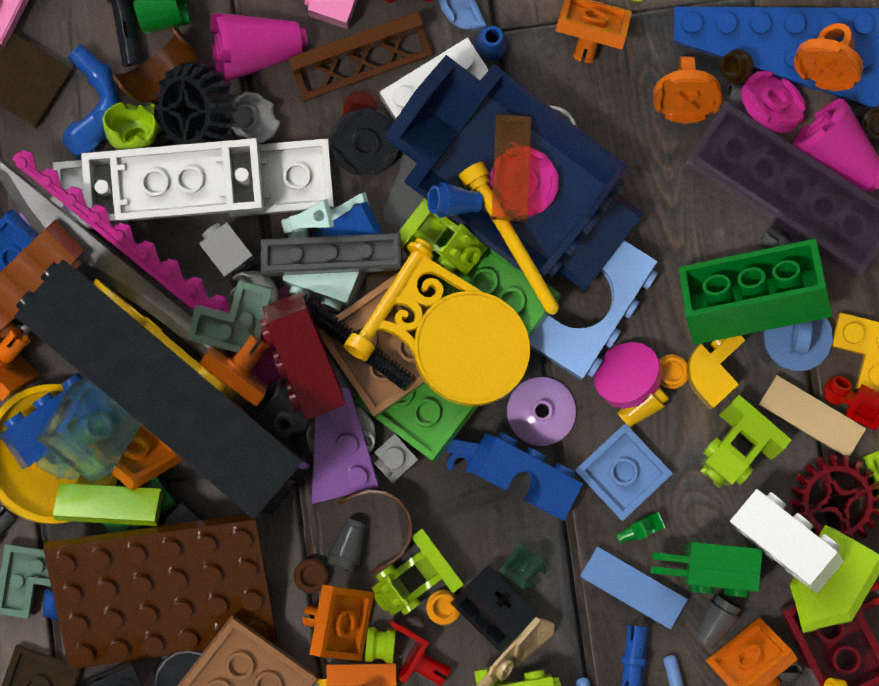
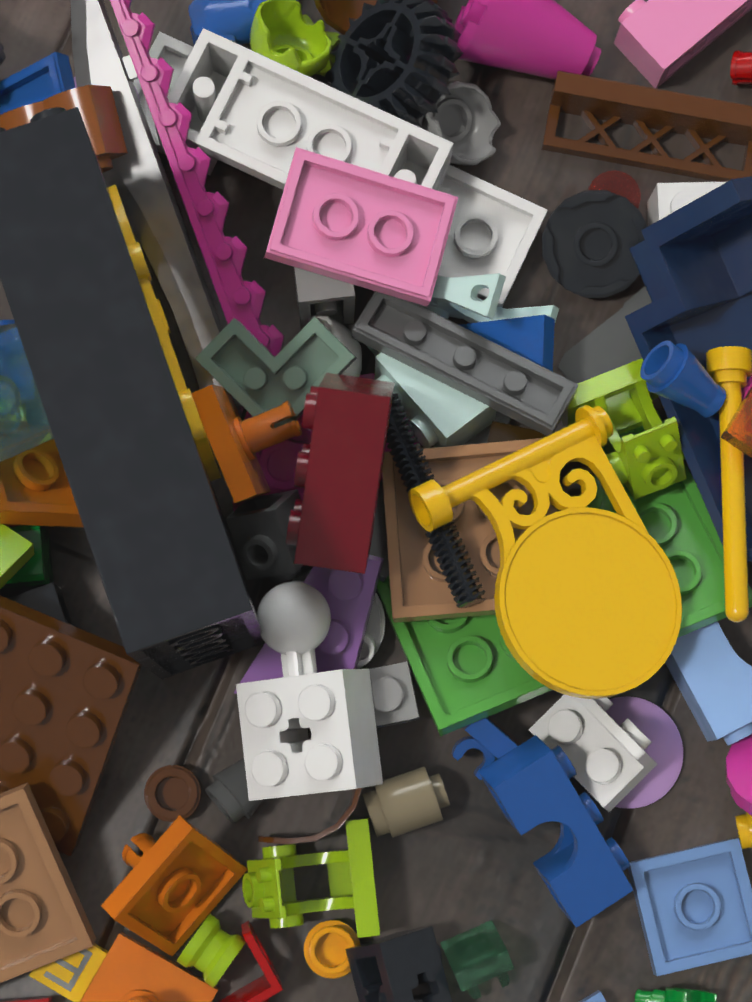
camera: 25 degrees right, 5 degrees down
none -> white brick [236,581,383,801]
none -> bright pink tile [264,147,458,307]
none -> dark tan brick [362,766,450,838]
none -> white bracket [529,695,657,812]

